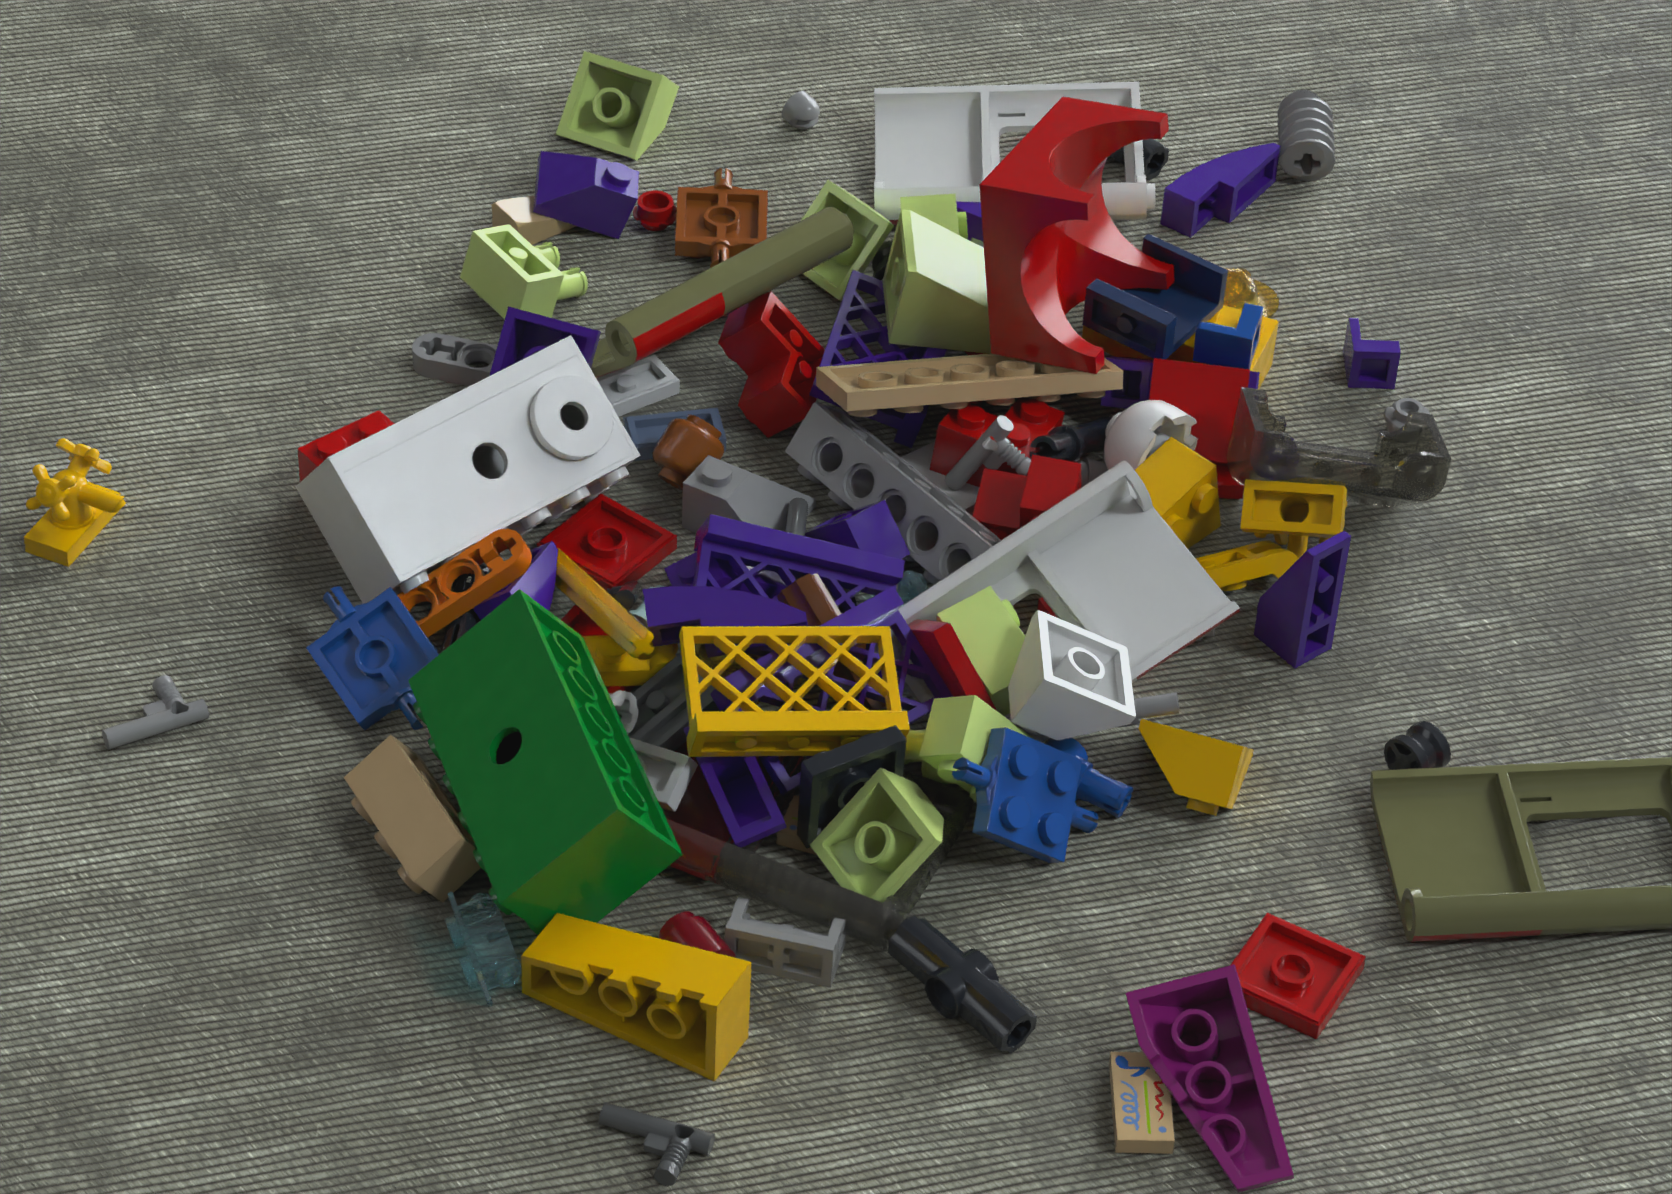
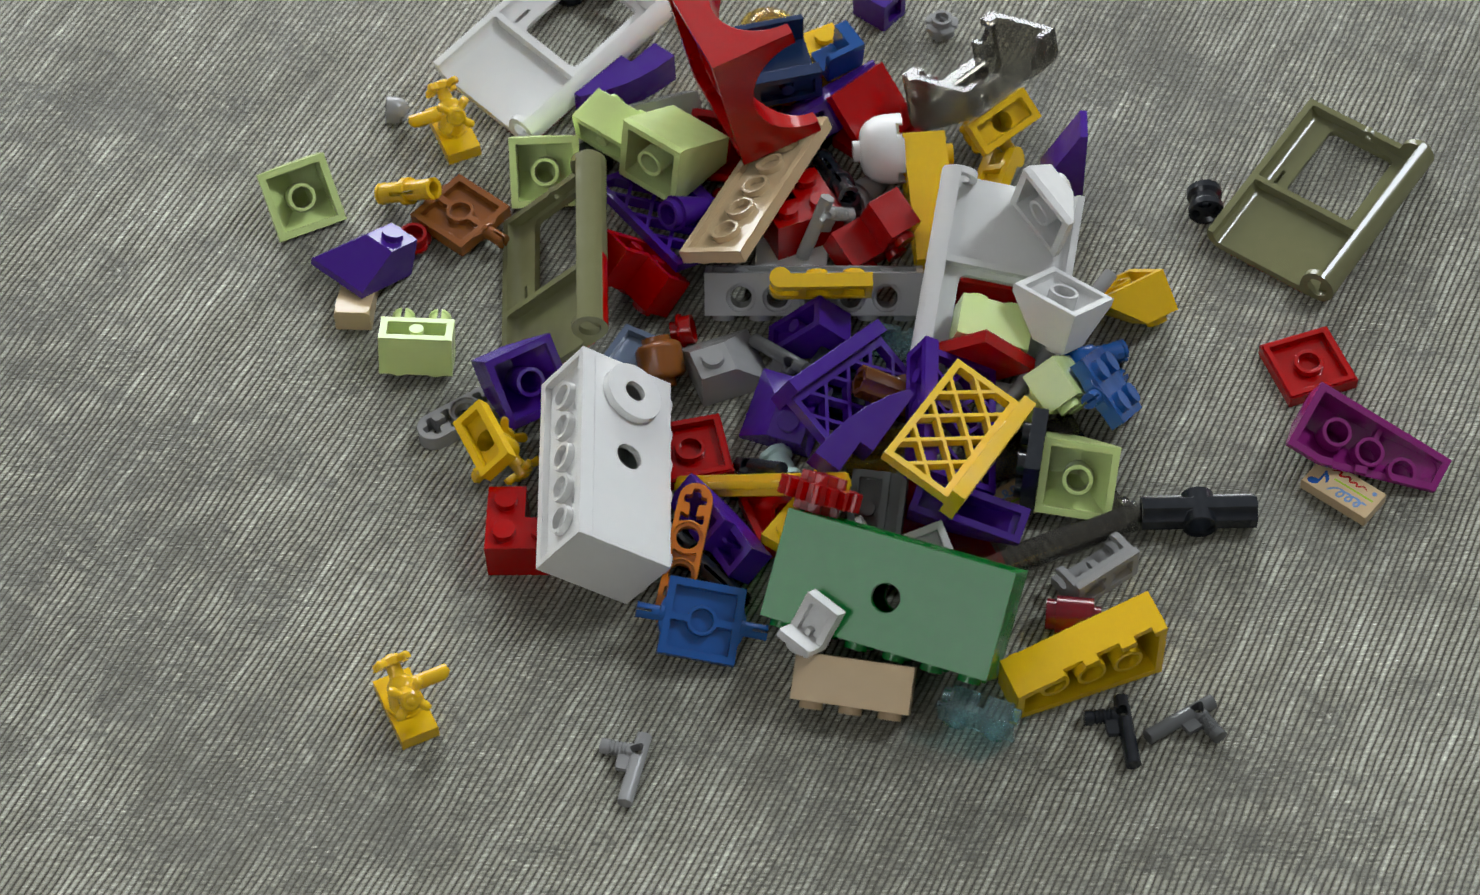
camera: 45 degrees left, 10 degrees up
none -> yellow pin [374,177,442,205]
none -> yellow piece [408,76,482,165]
none -> yellow piece [453,399,539,485]
none -> dark purple cone [658,196,711,231]
none -> red plate [669,314,698,348]
none -> yellow plate [769,266,873,300]
none -> red gear [777,468,863,519]
none -> white bracket [777,589,846,658]
none -> white slope [1010,164,1074,257]
none -> black hose [1083,693,1142,769]

